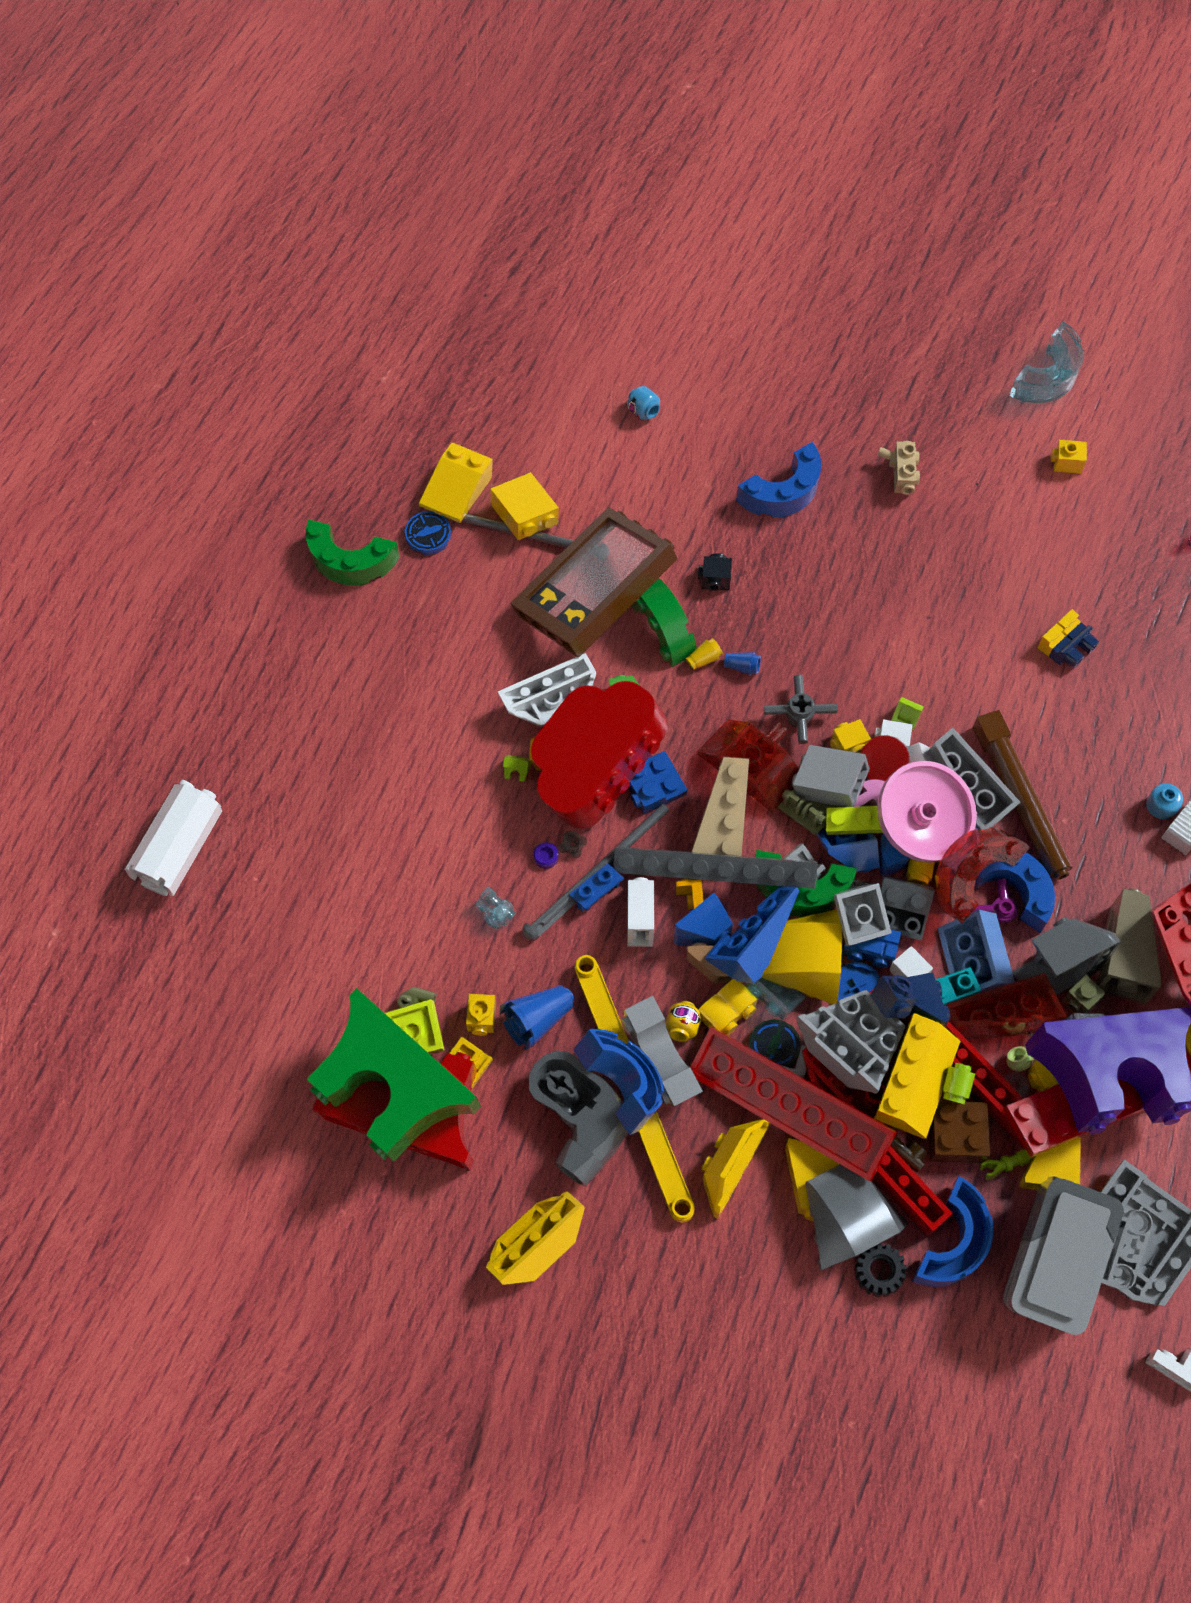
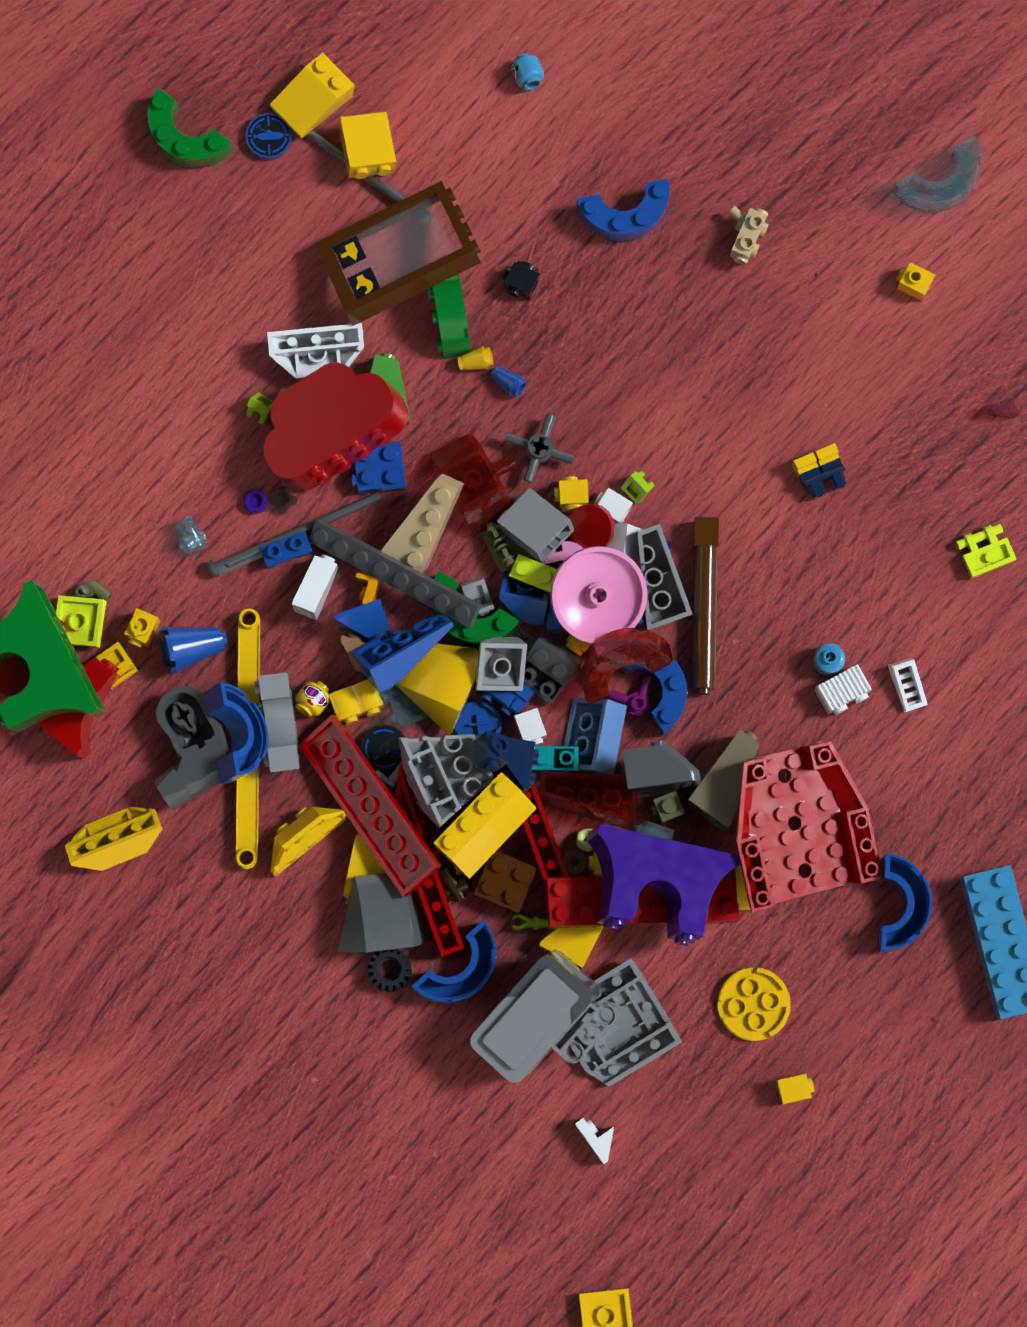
camera: 20 degrees right, 15 degrees up
lime brick [942,1063,975,1105] -> none

